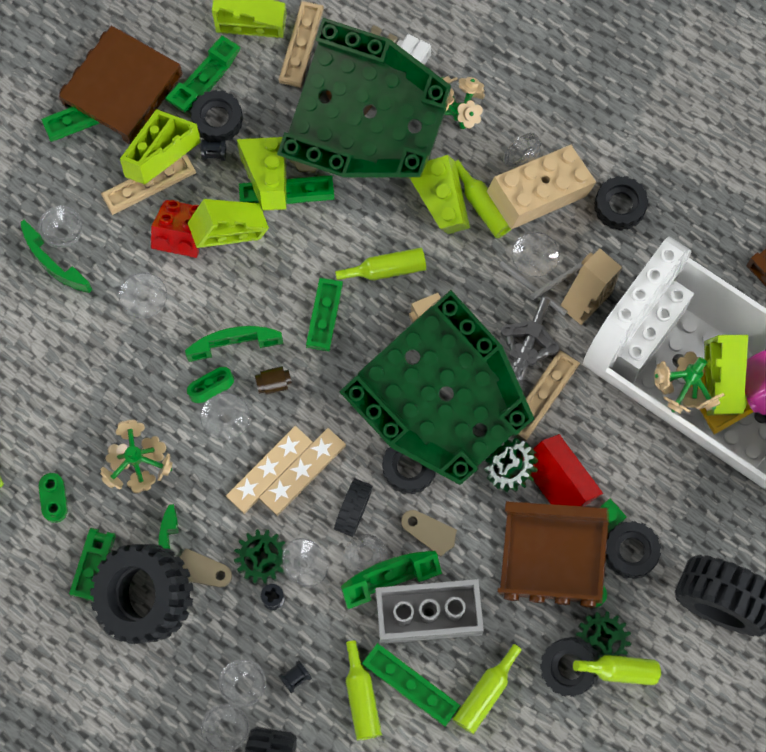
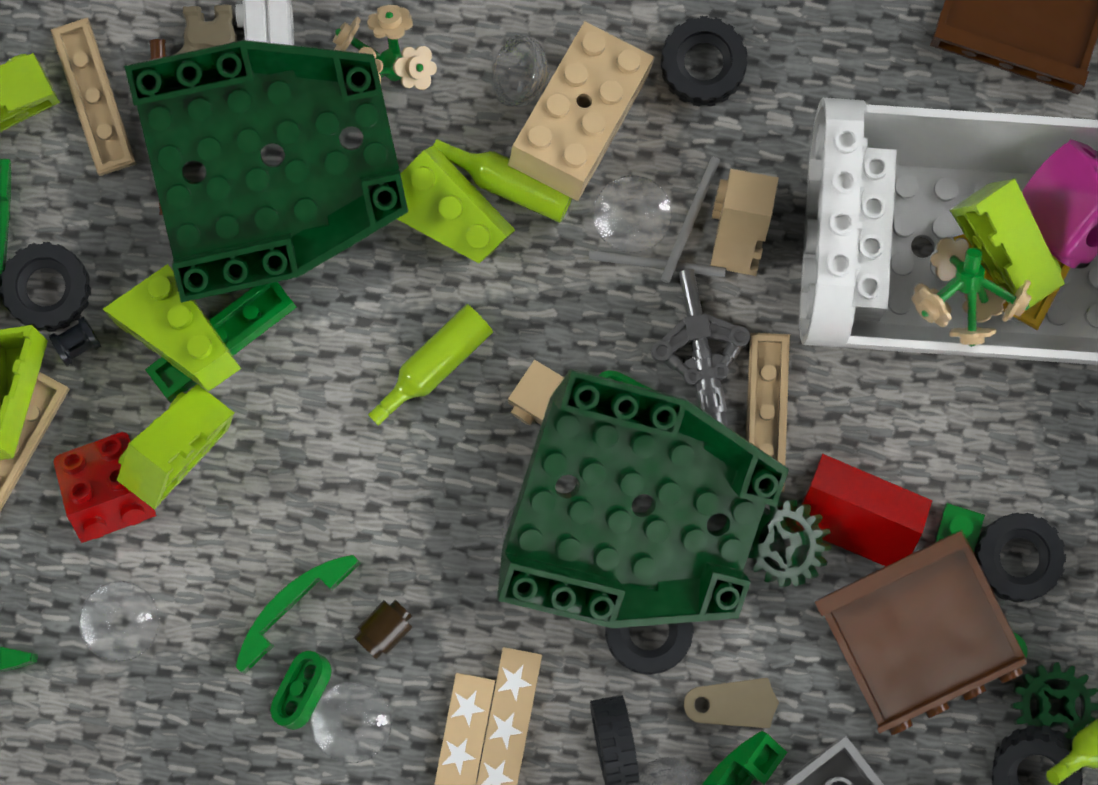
camera: 30 degrees left, 10 degrees up
green plate [306,278,343,352] -> none

